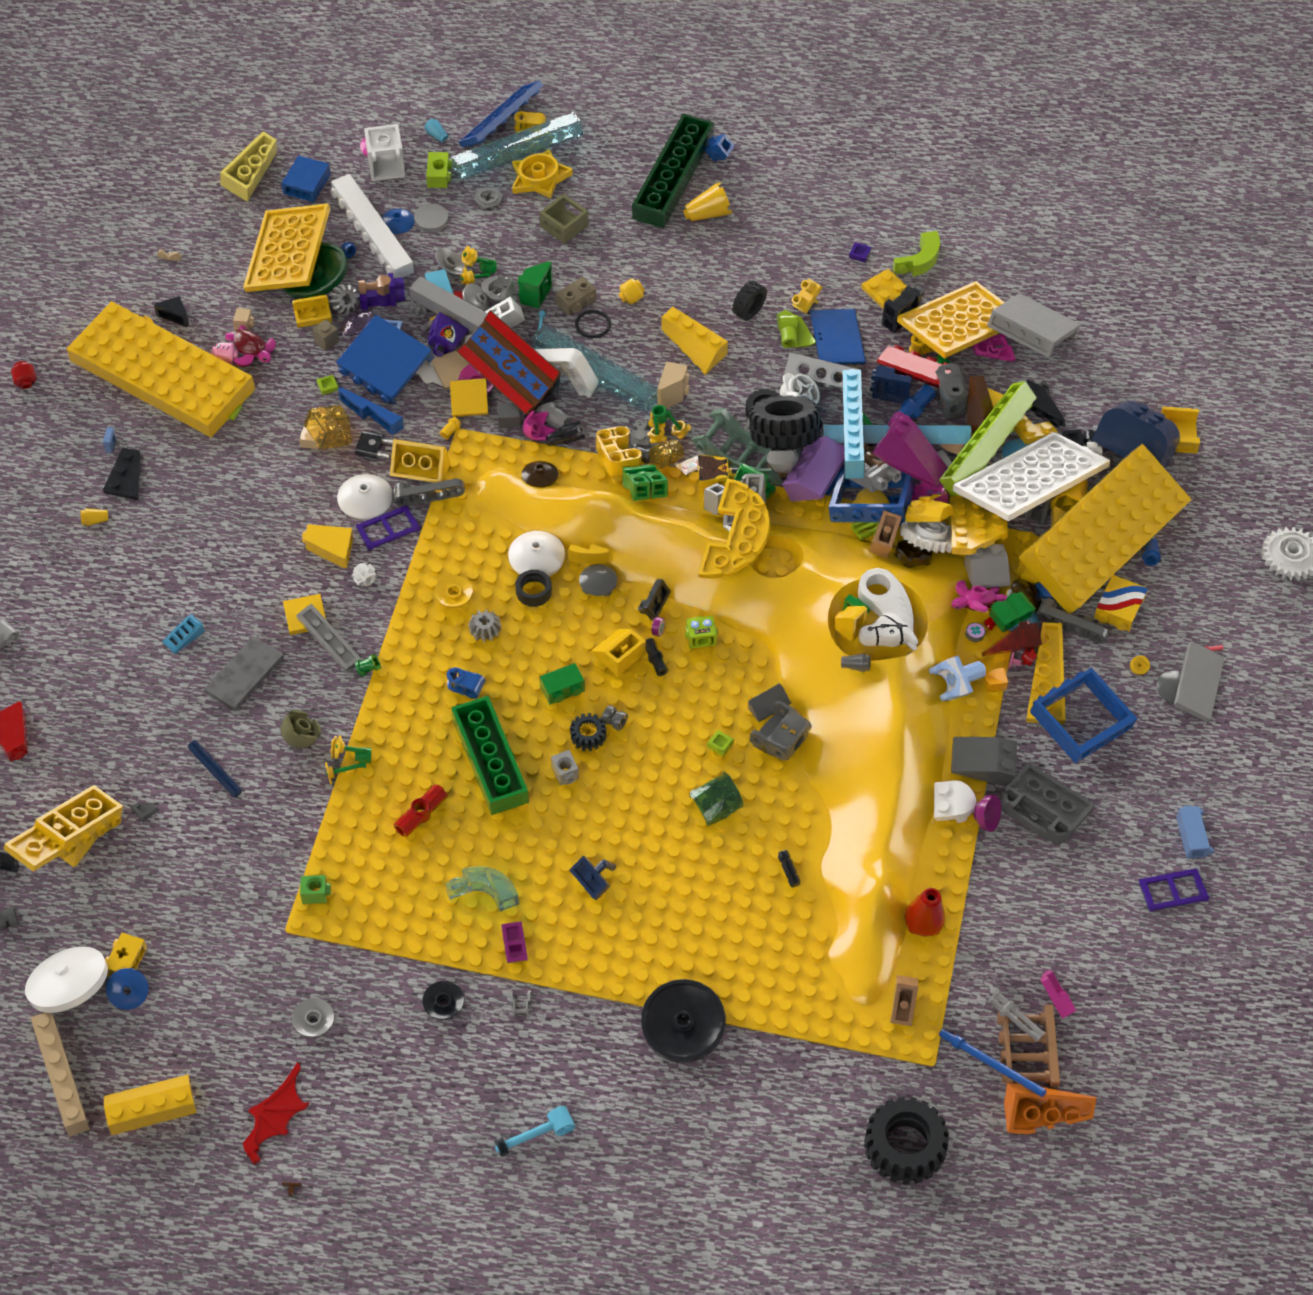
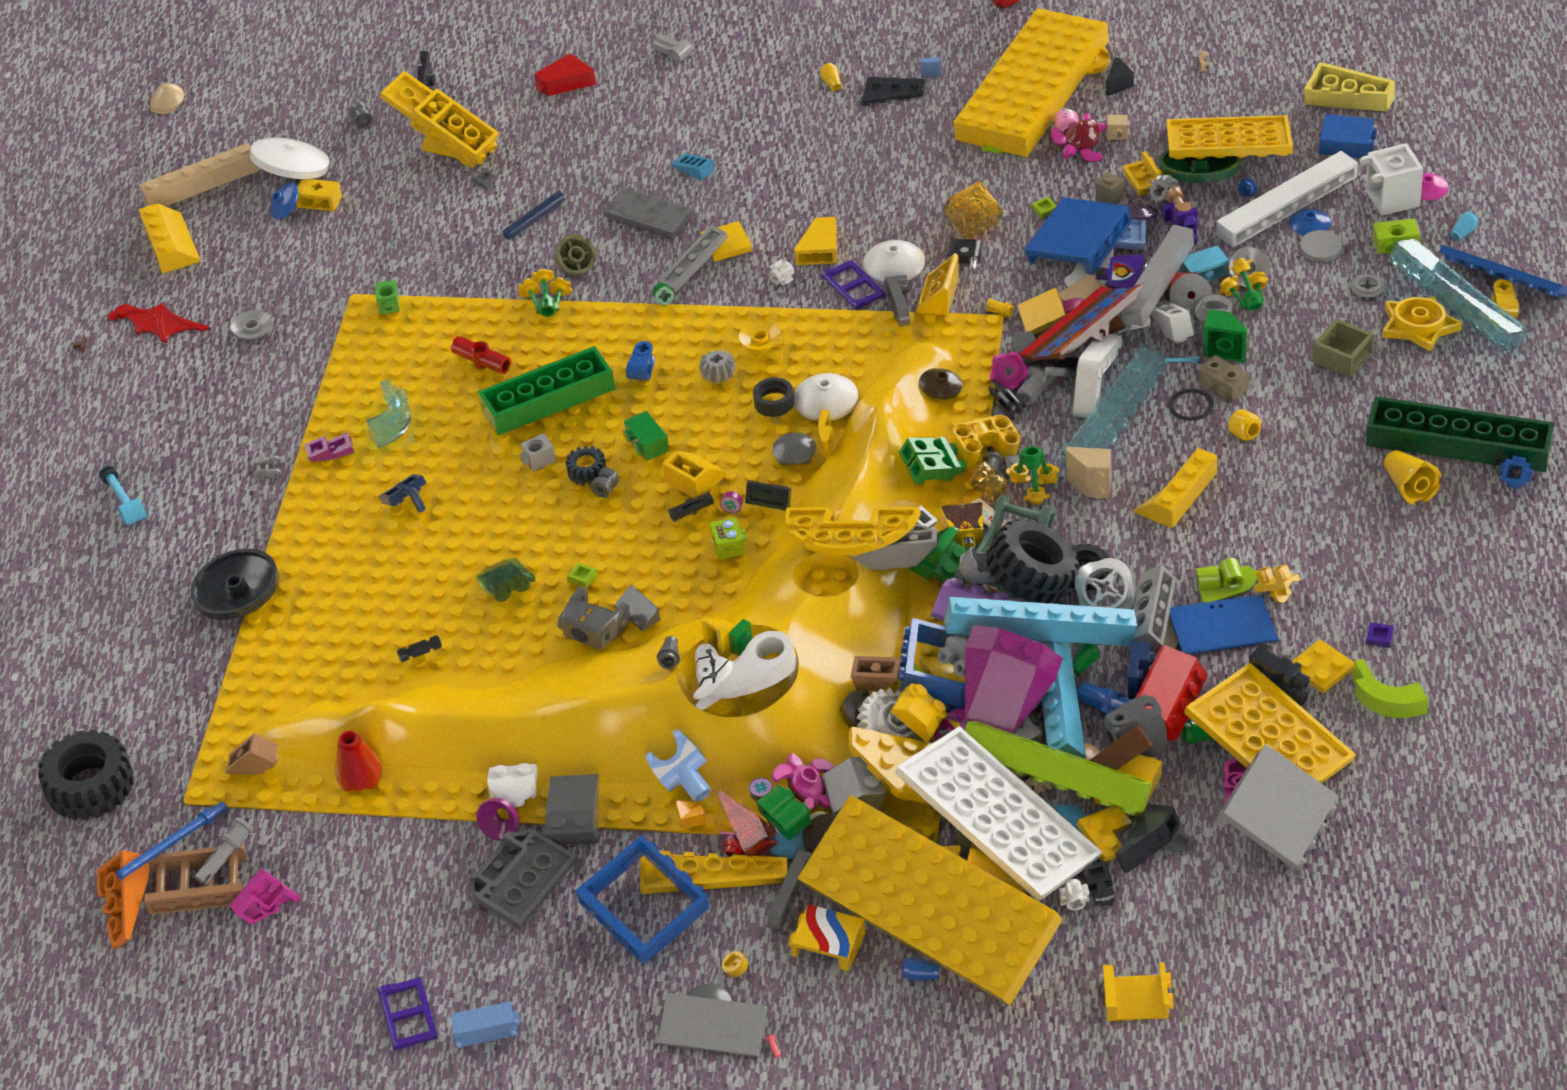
camera: 90 degrees right, 10 degrees down
blue slope [338,387,404,435] -> none
black dish [422,981,464,1020] -> none
black tyre [732,280,767,321] -> none
dark blue brick [1092,401,1180,468] -> none

